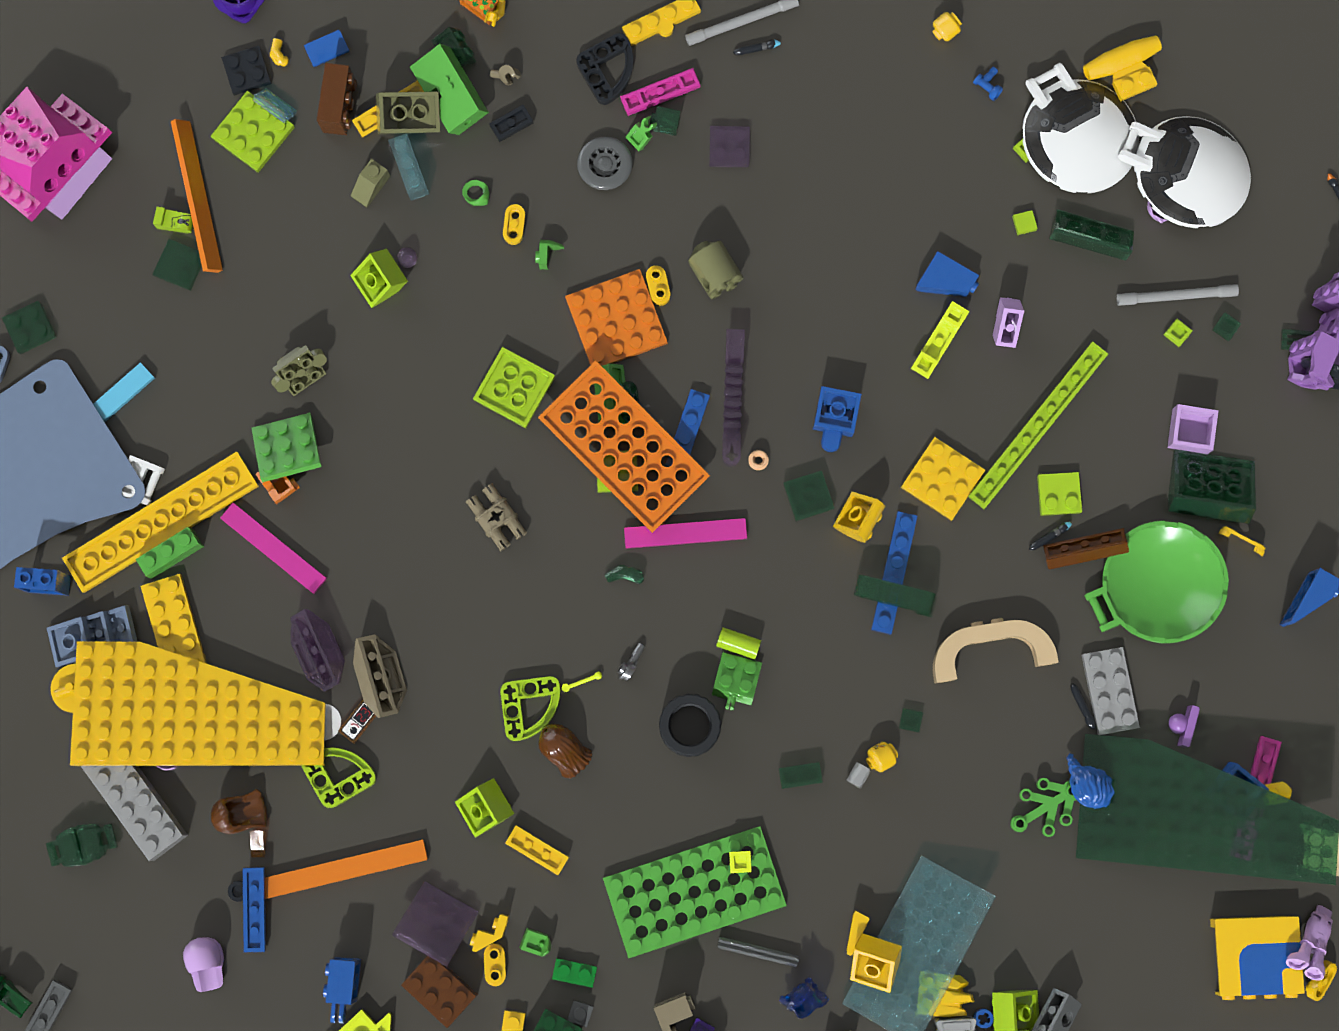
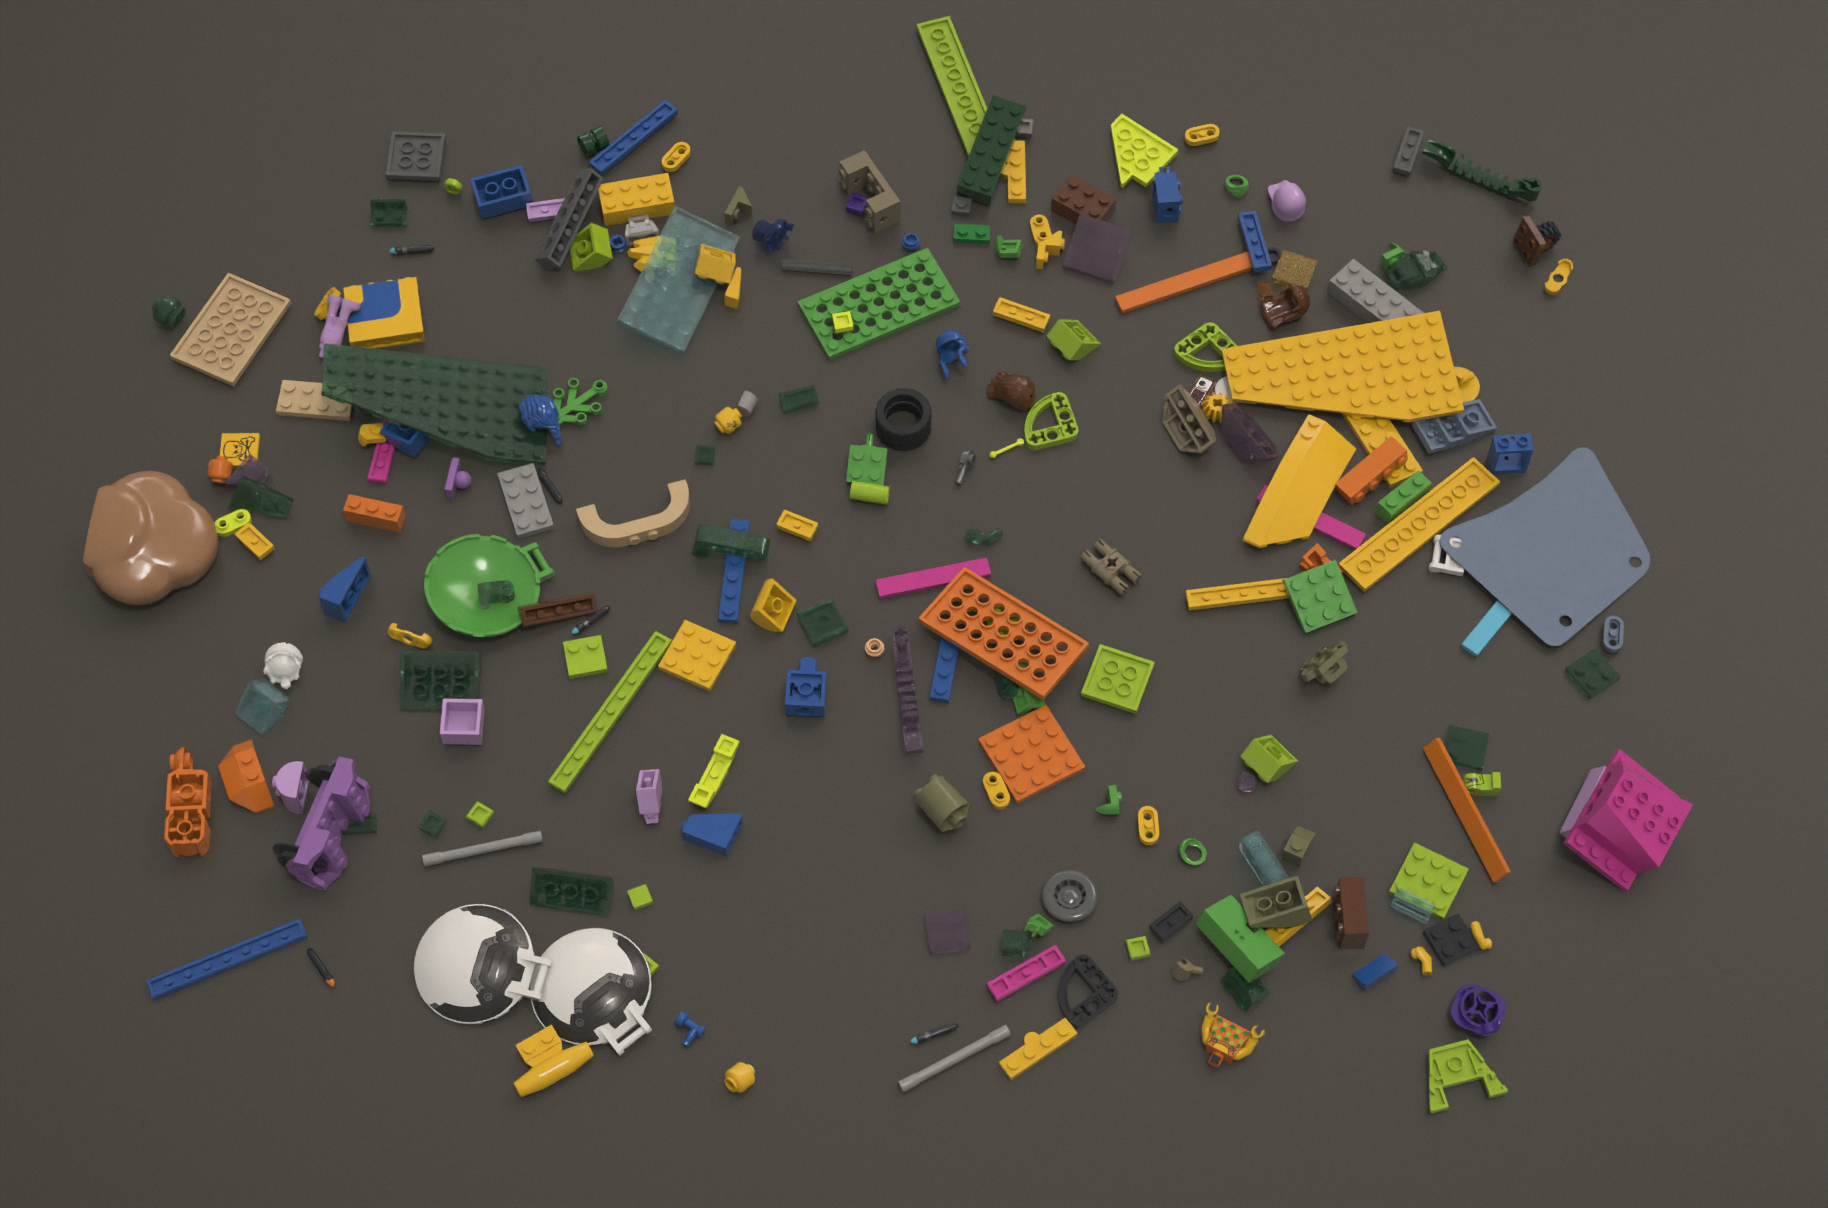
camera: 170 degrees right, 20 degrees down
none -> orange brick [343,494,406,533]
none -> clear green leg [478,580,515,609]
none -> yellow plate [776,510,819,542]
none -> blue plate [902,233,920,251]
none -> blue hair [936,330,969,379]
none -> lime tile [1126,936,1151,961]
none -> yellow plate [1185,578,1289,611]
none -> yellow gear [1201,392,1233,424]
none -> bright green piece [1225,175,1249,198]
none -> yellow slope [1243,415,1356,548]
none -> clear yellow tile [1271,249,1318,290]
none -> orange brick [1335,436,1408,506]
none -> bright green plate [1381,243,1407,271]
none -> yellow arm [1470,921,1492,950]

